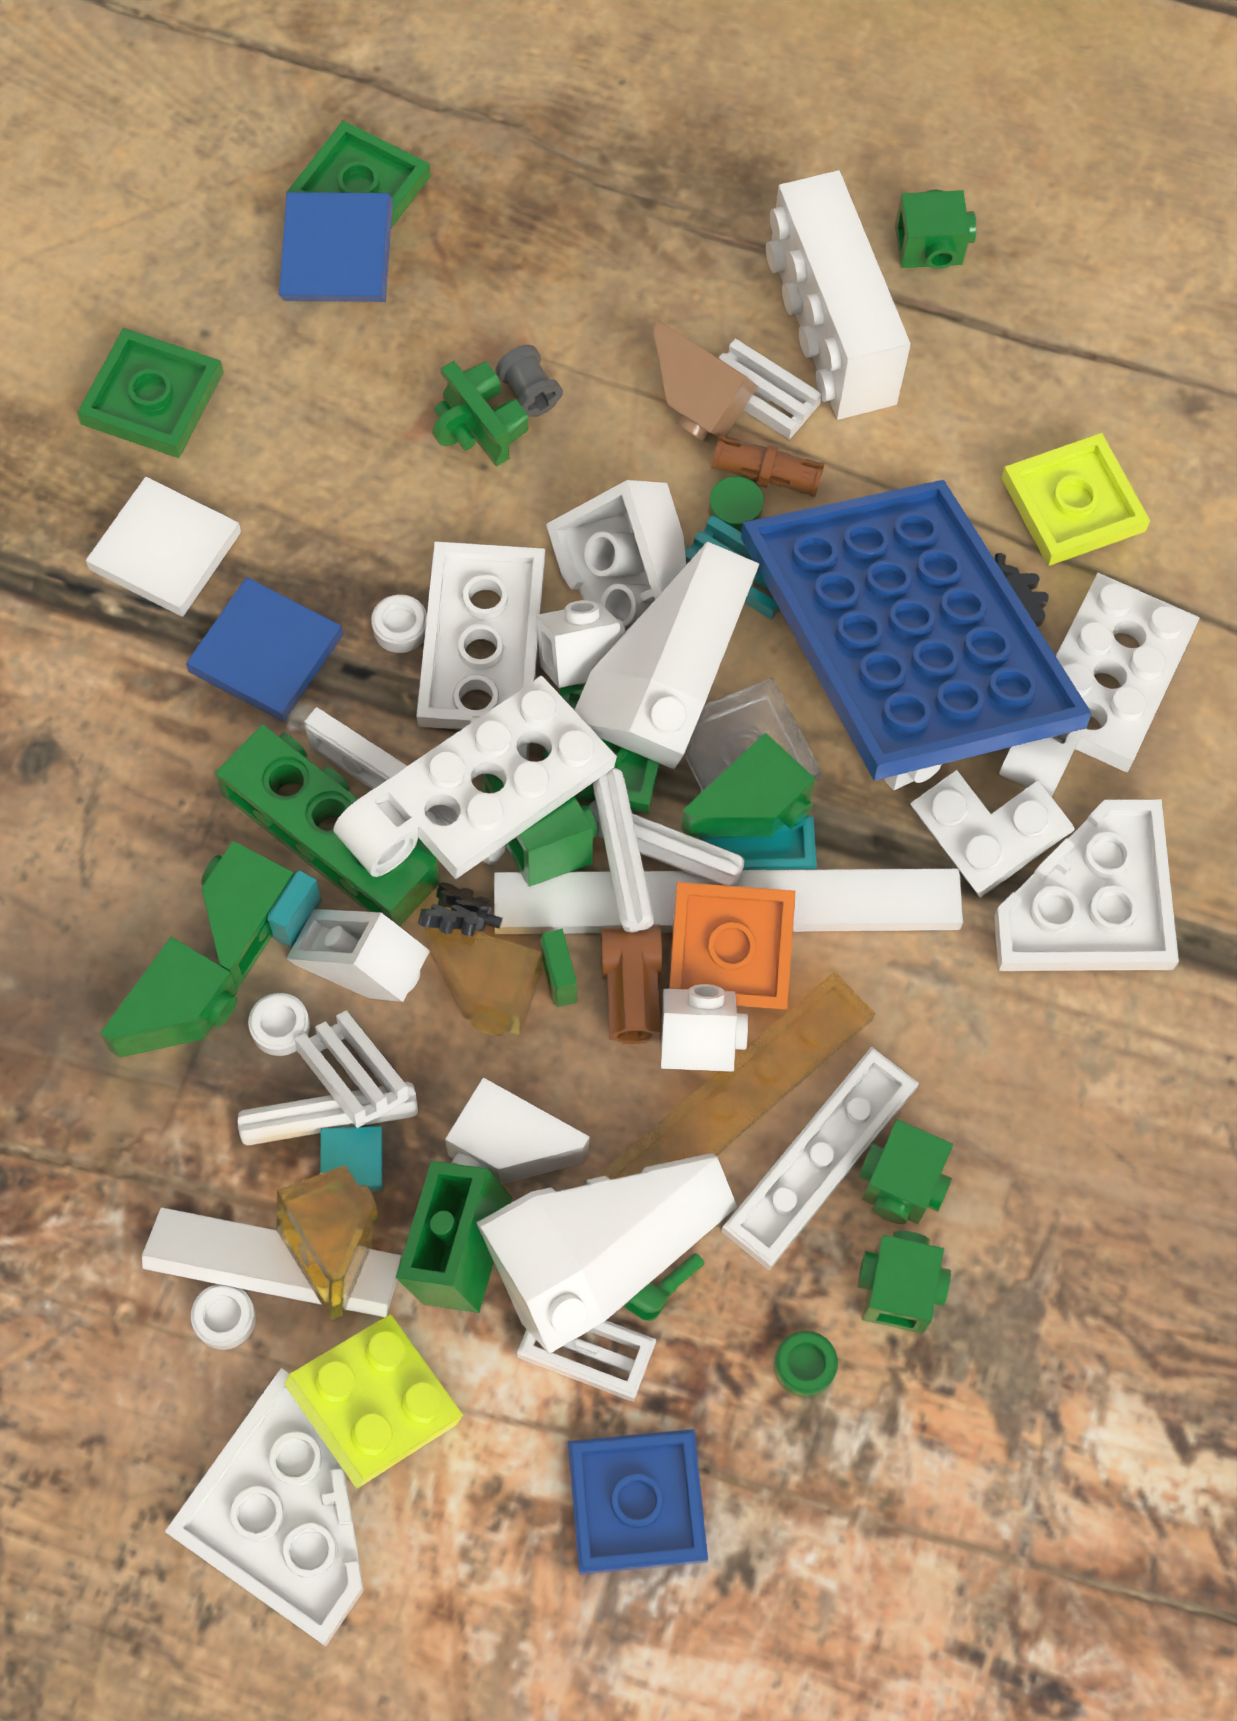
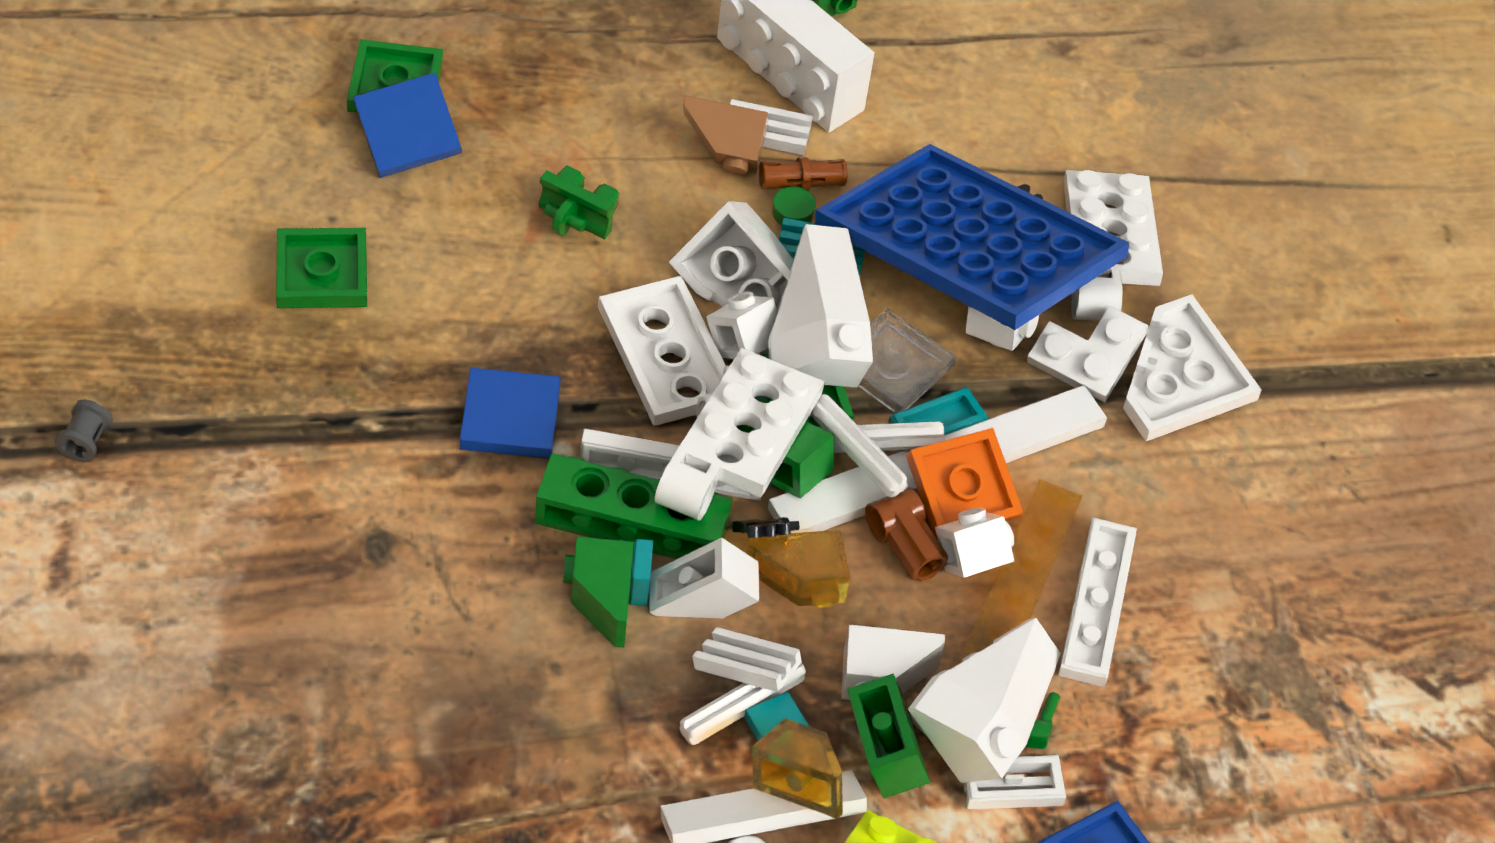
camera: 30 degrees left, 15 degrees down
white tile [86,477,241,617] -> none
green slope [100,936,238,1058] -> none
white tile [248,993,310,1056] -> none
white tile [371,595,427,653] -> none
dark grey bush [495,345,563,417] -> none
green tile [540,928,577,1007] -> none
green slope [681,733,816,837] -> none
green tile [774,1331,838,1397] -> none
green brick [857,1231,951,1334] -> none
green brick [858,1119,953,1224] -> none
neon yellow plate [1001,433,1150,566] -> none

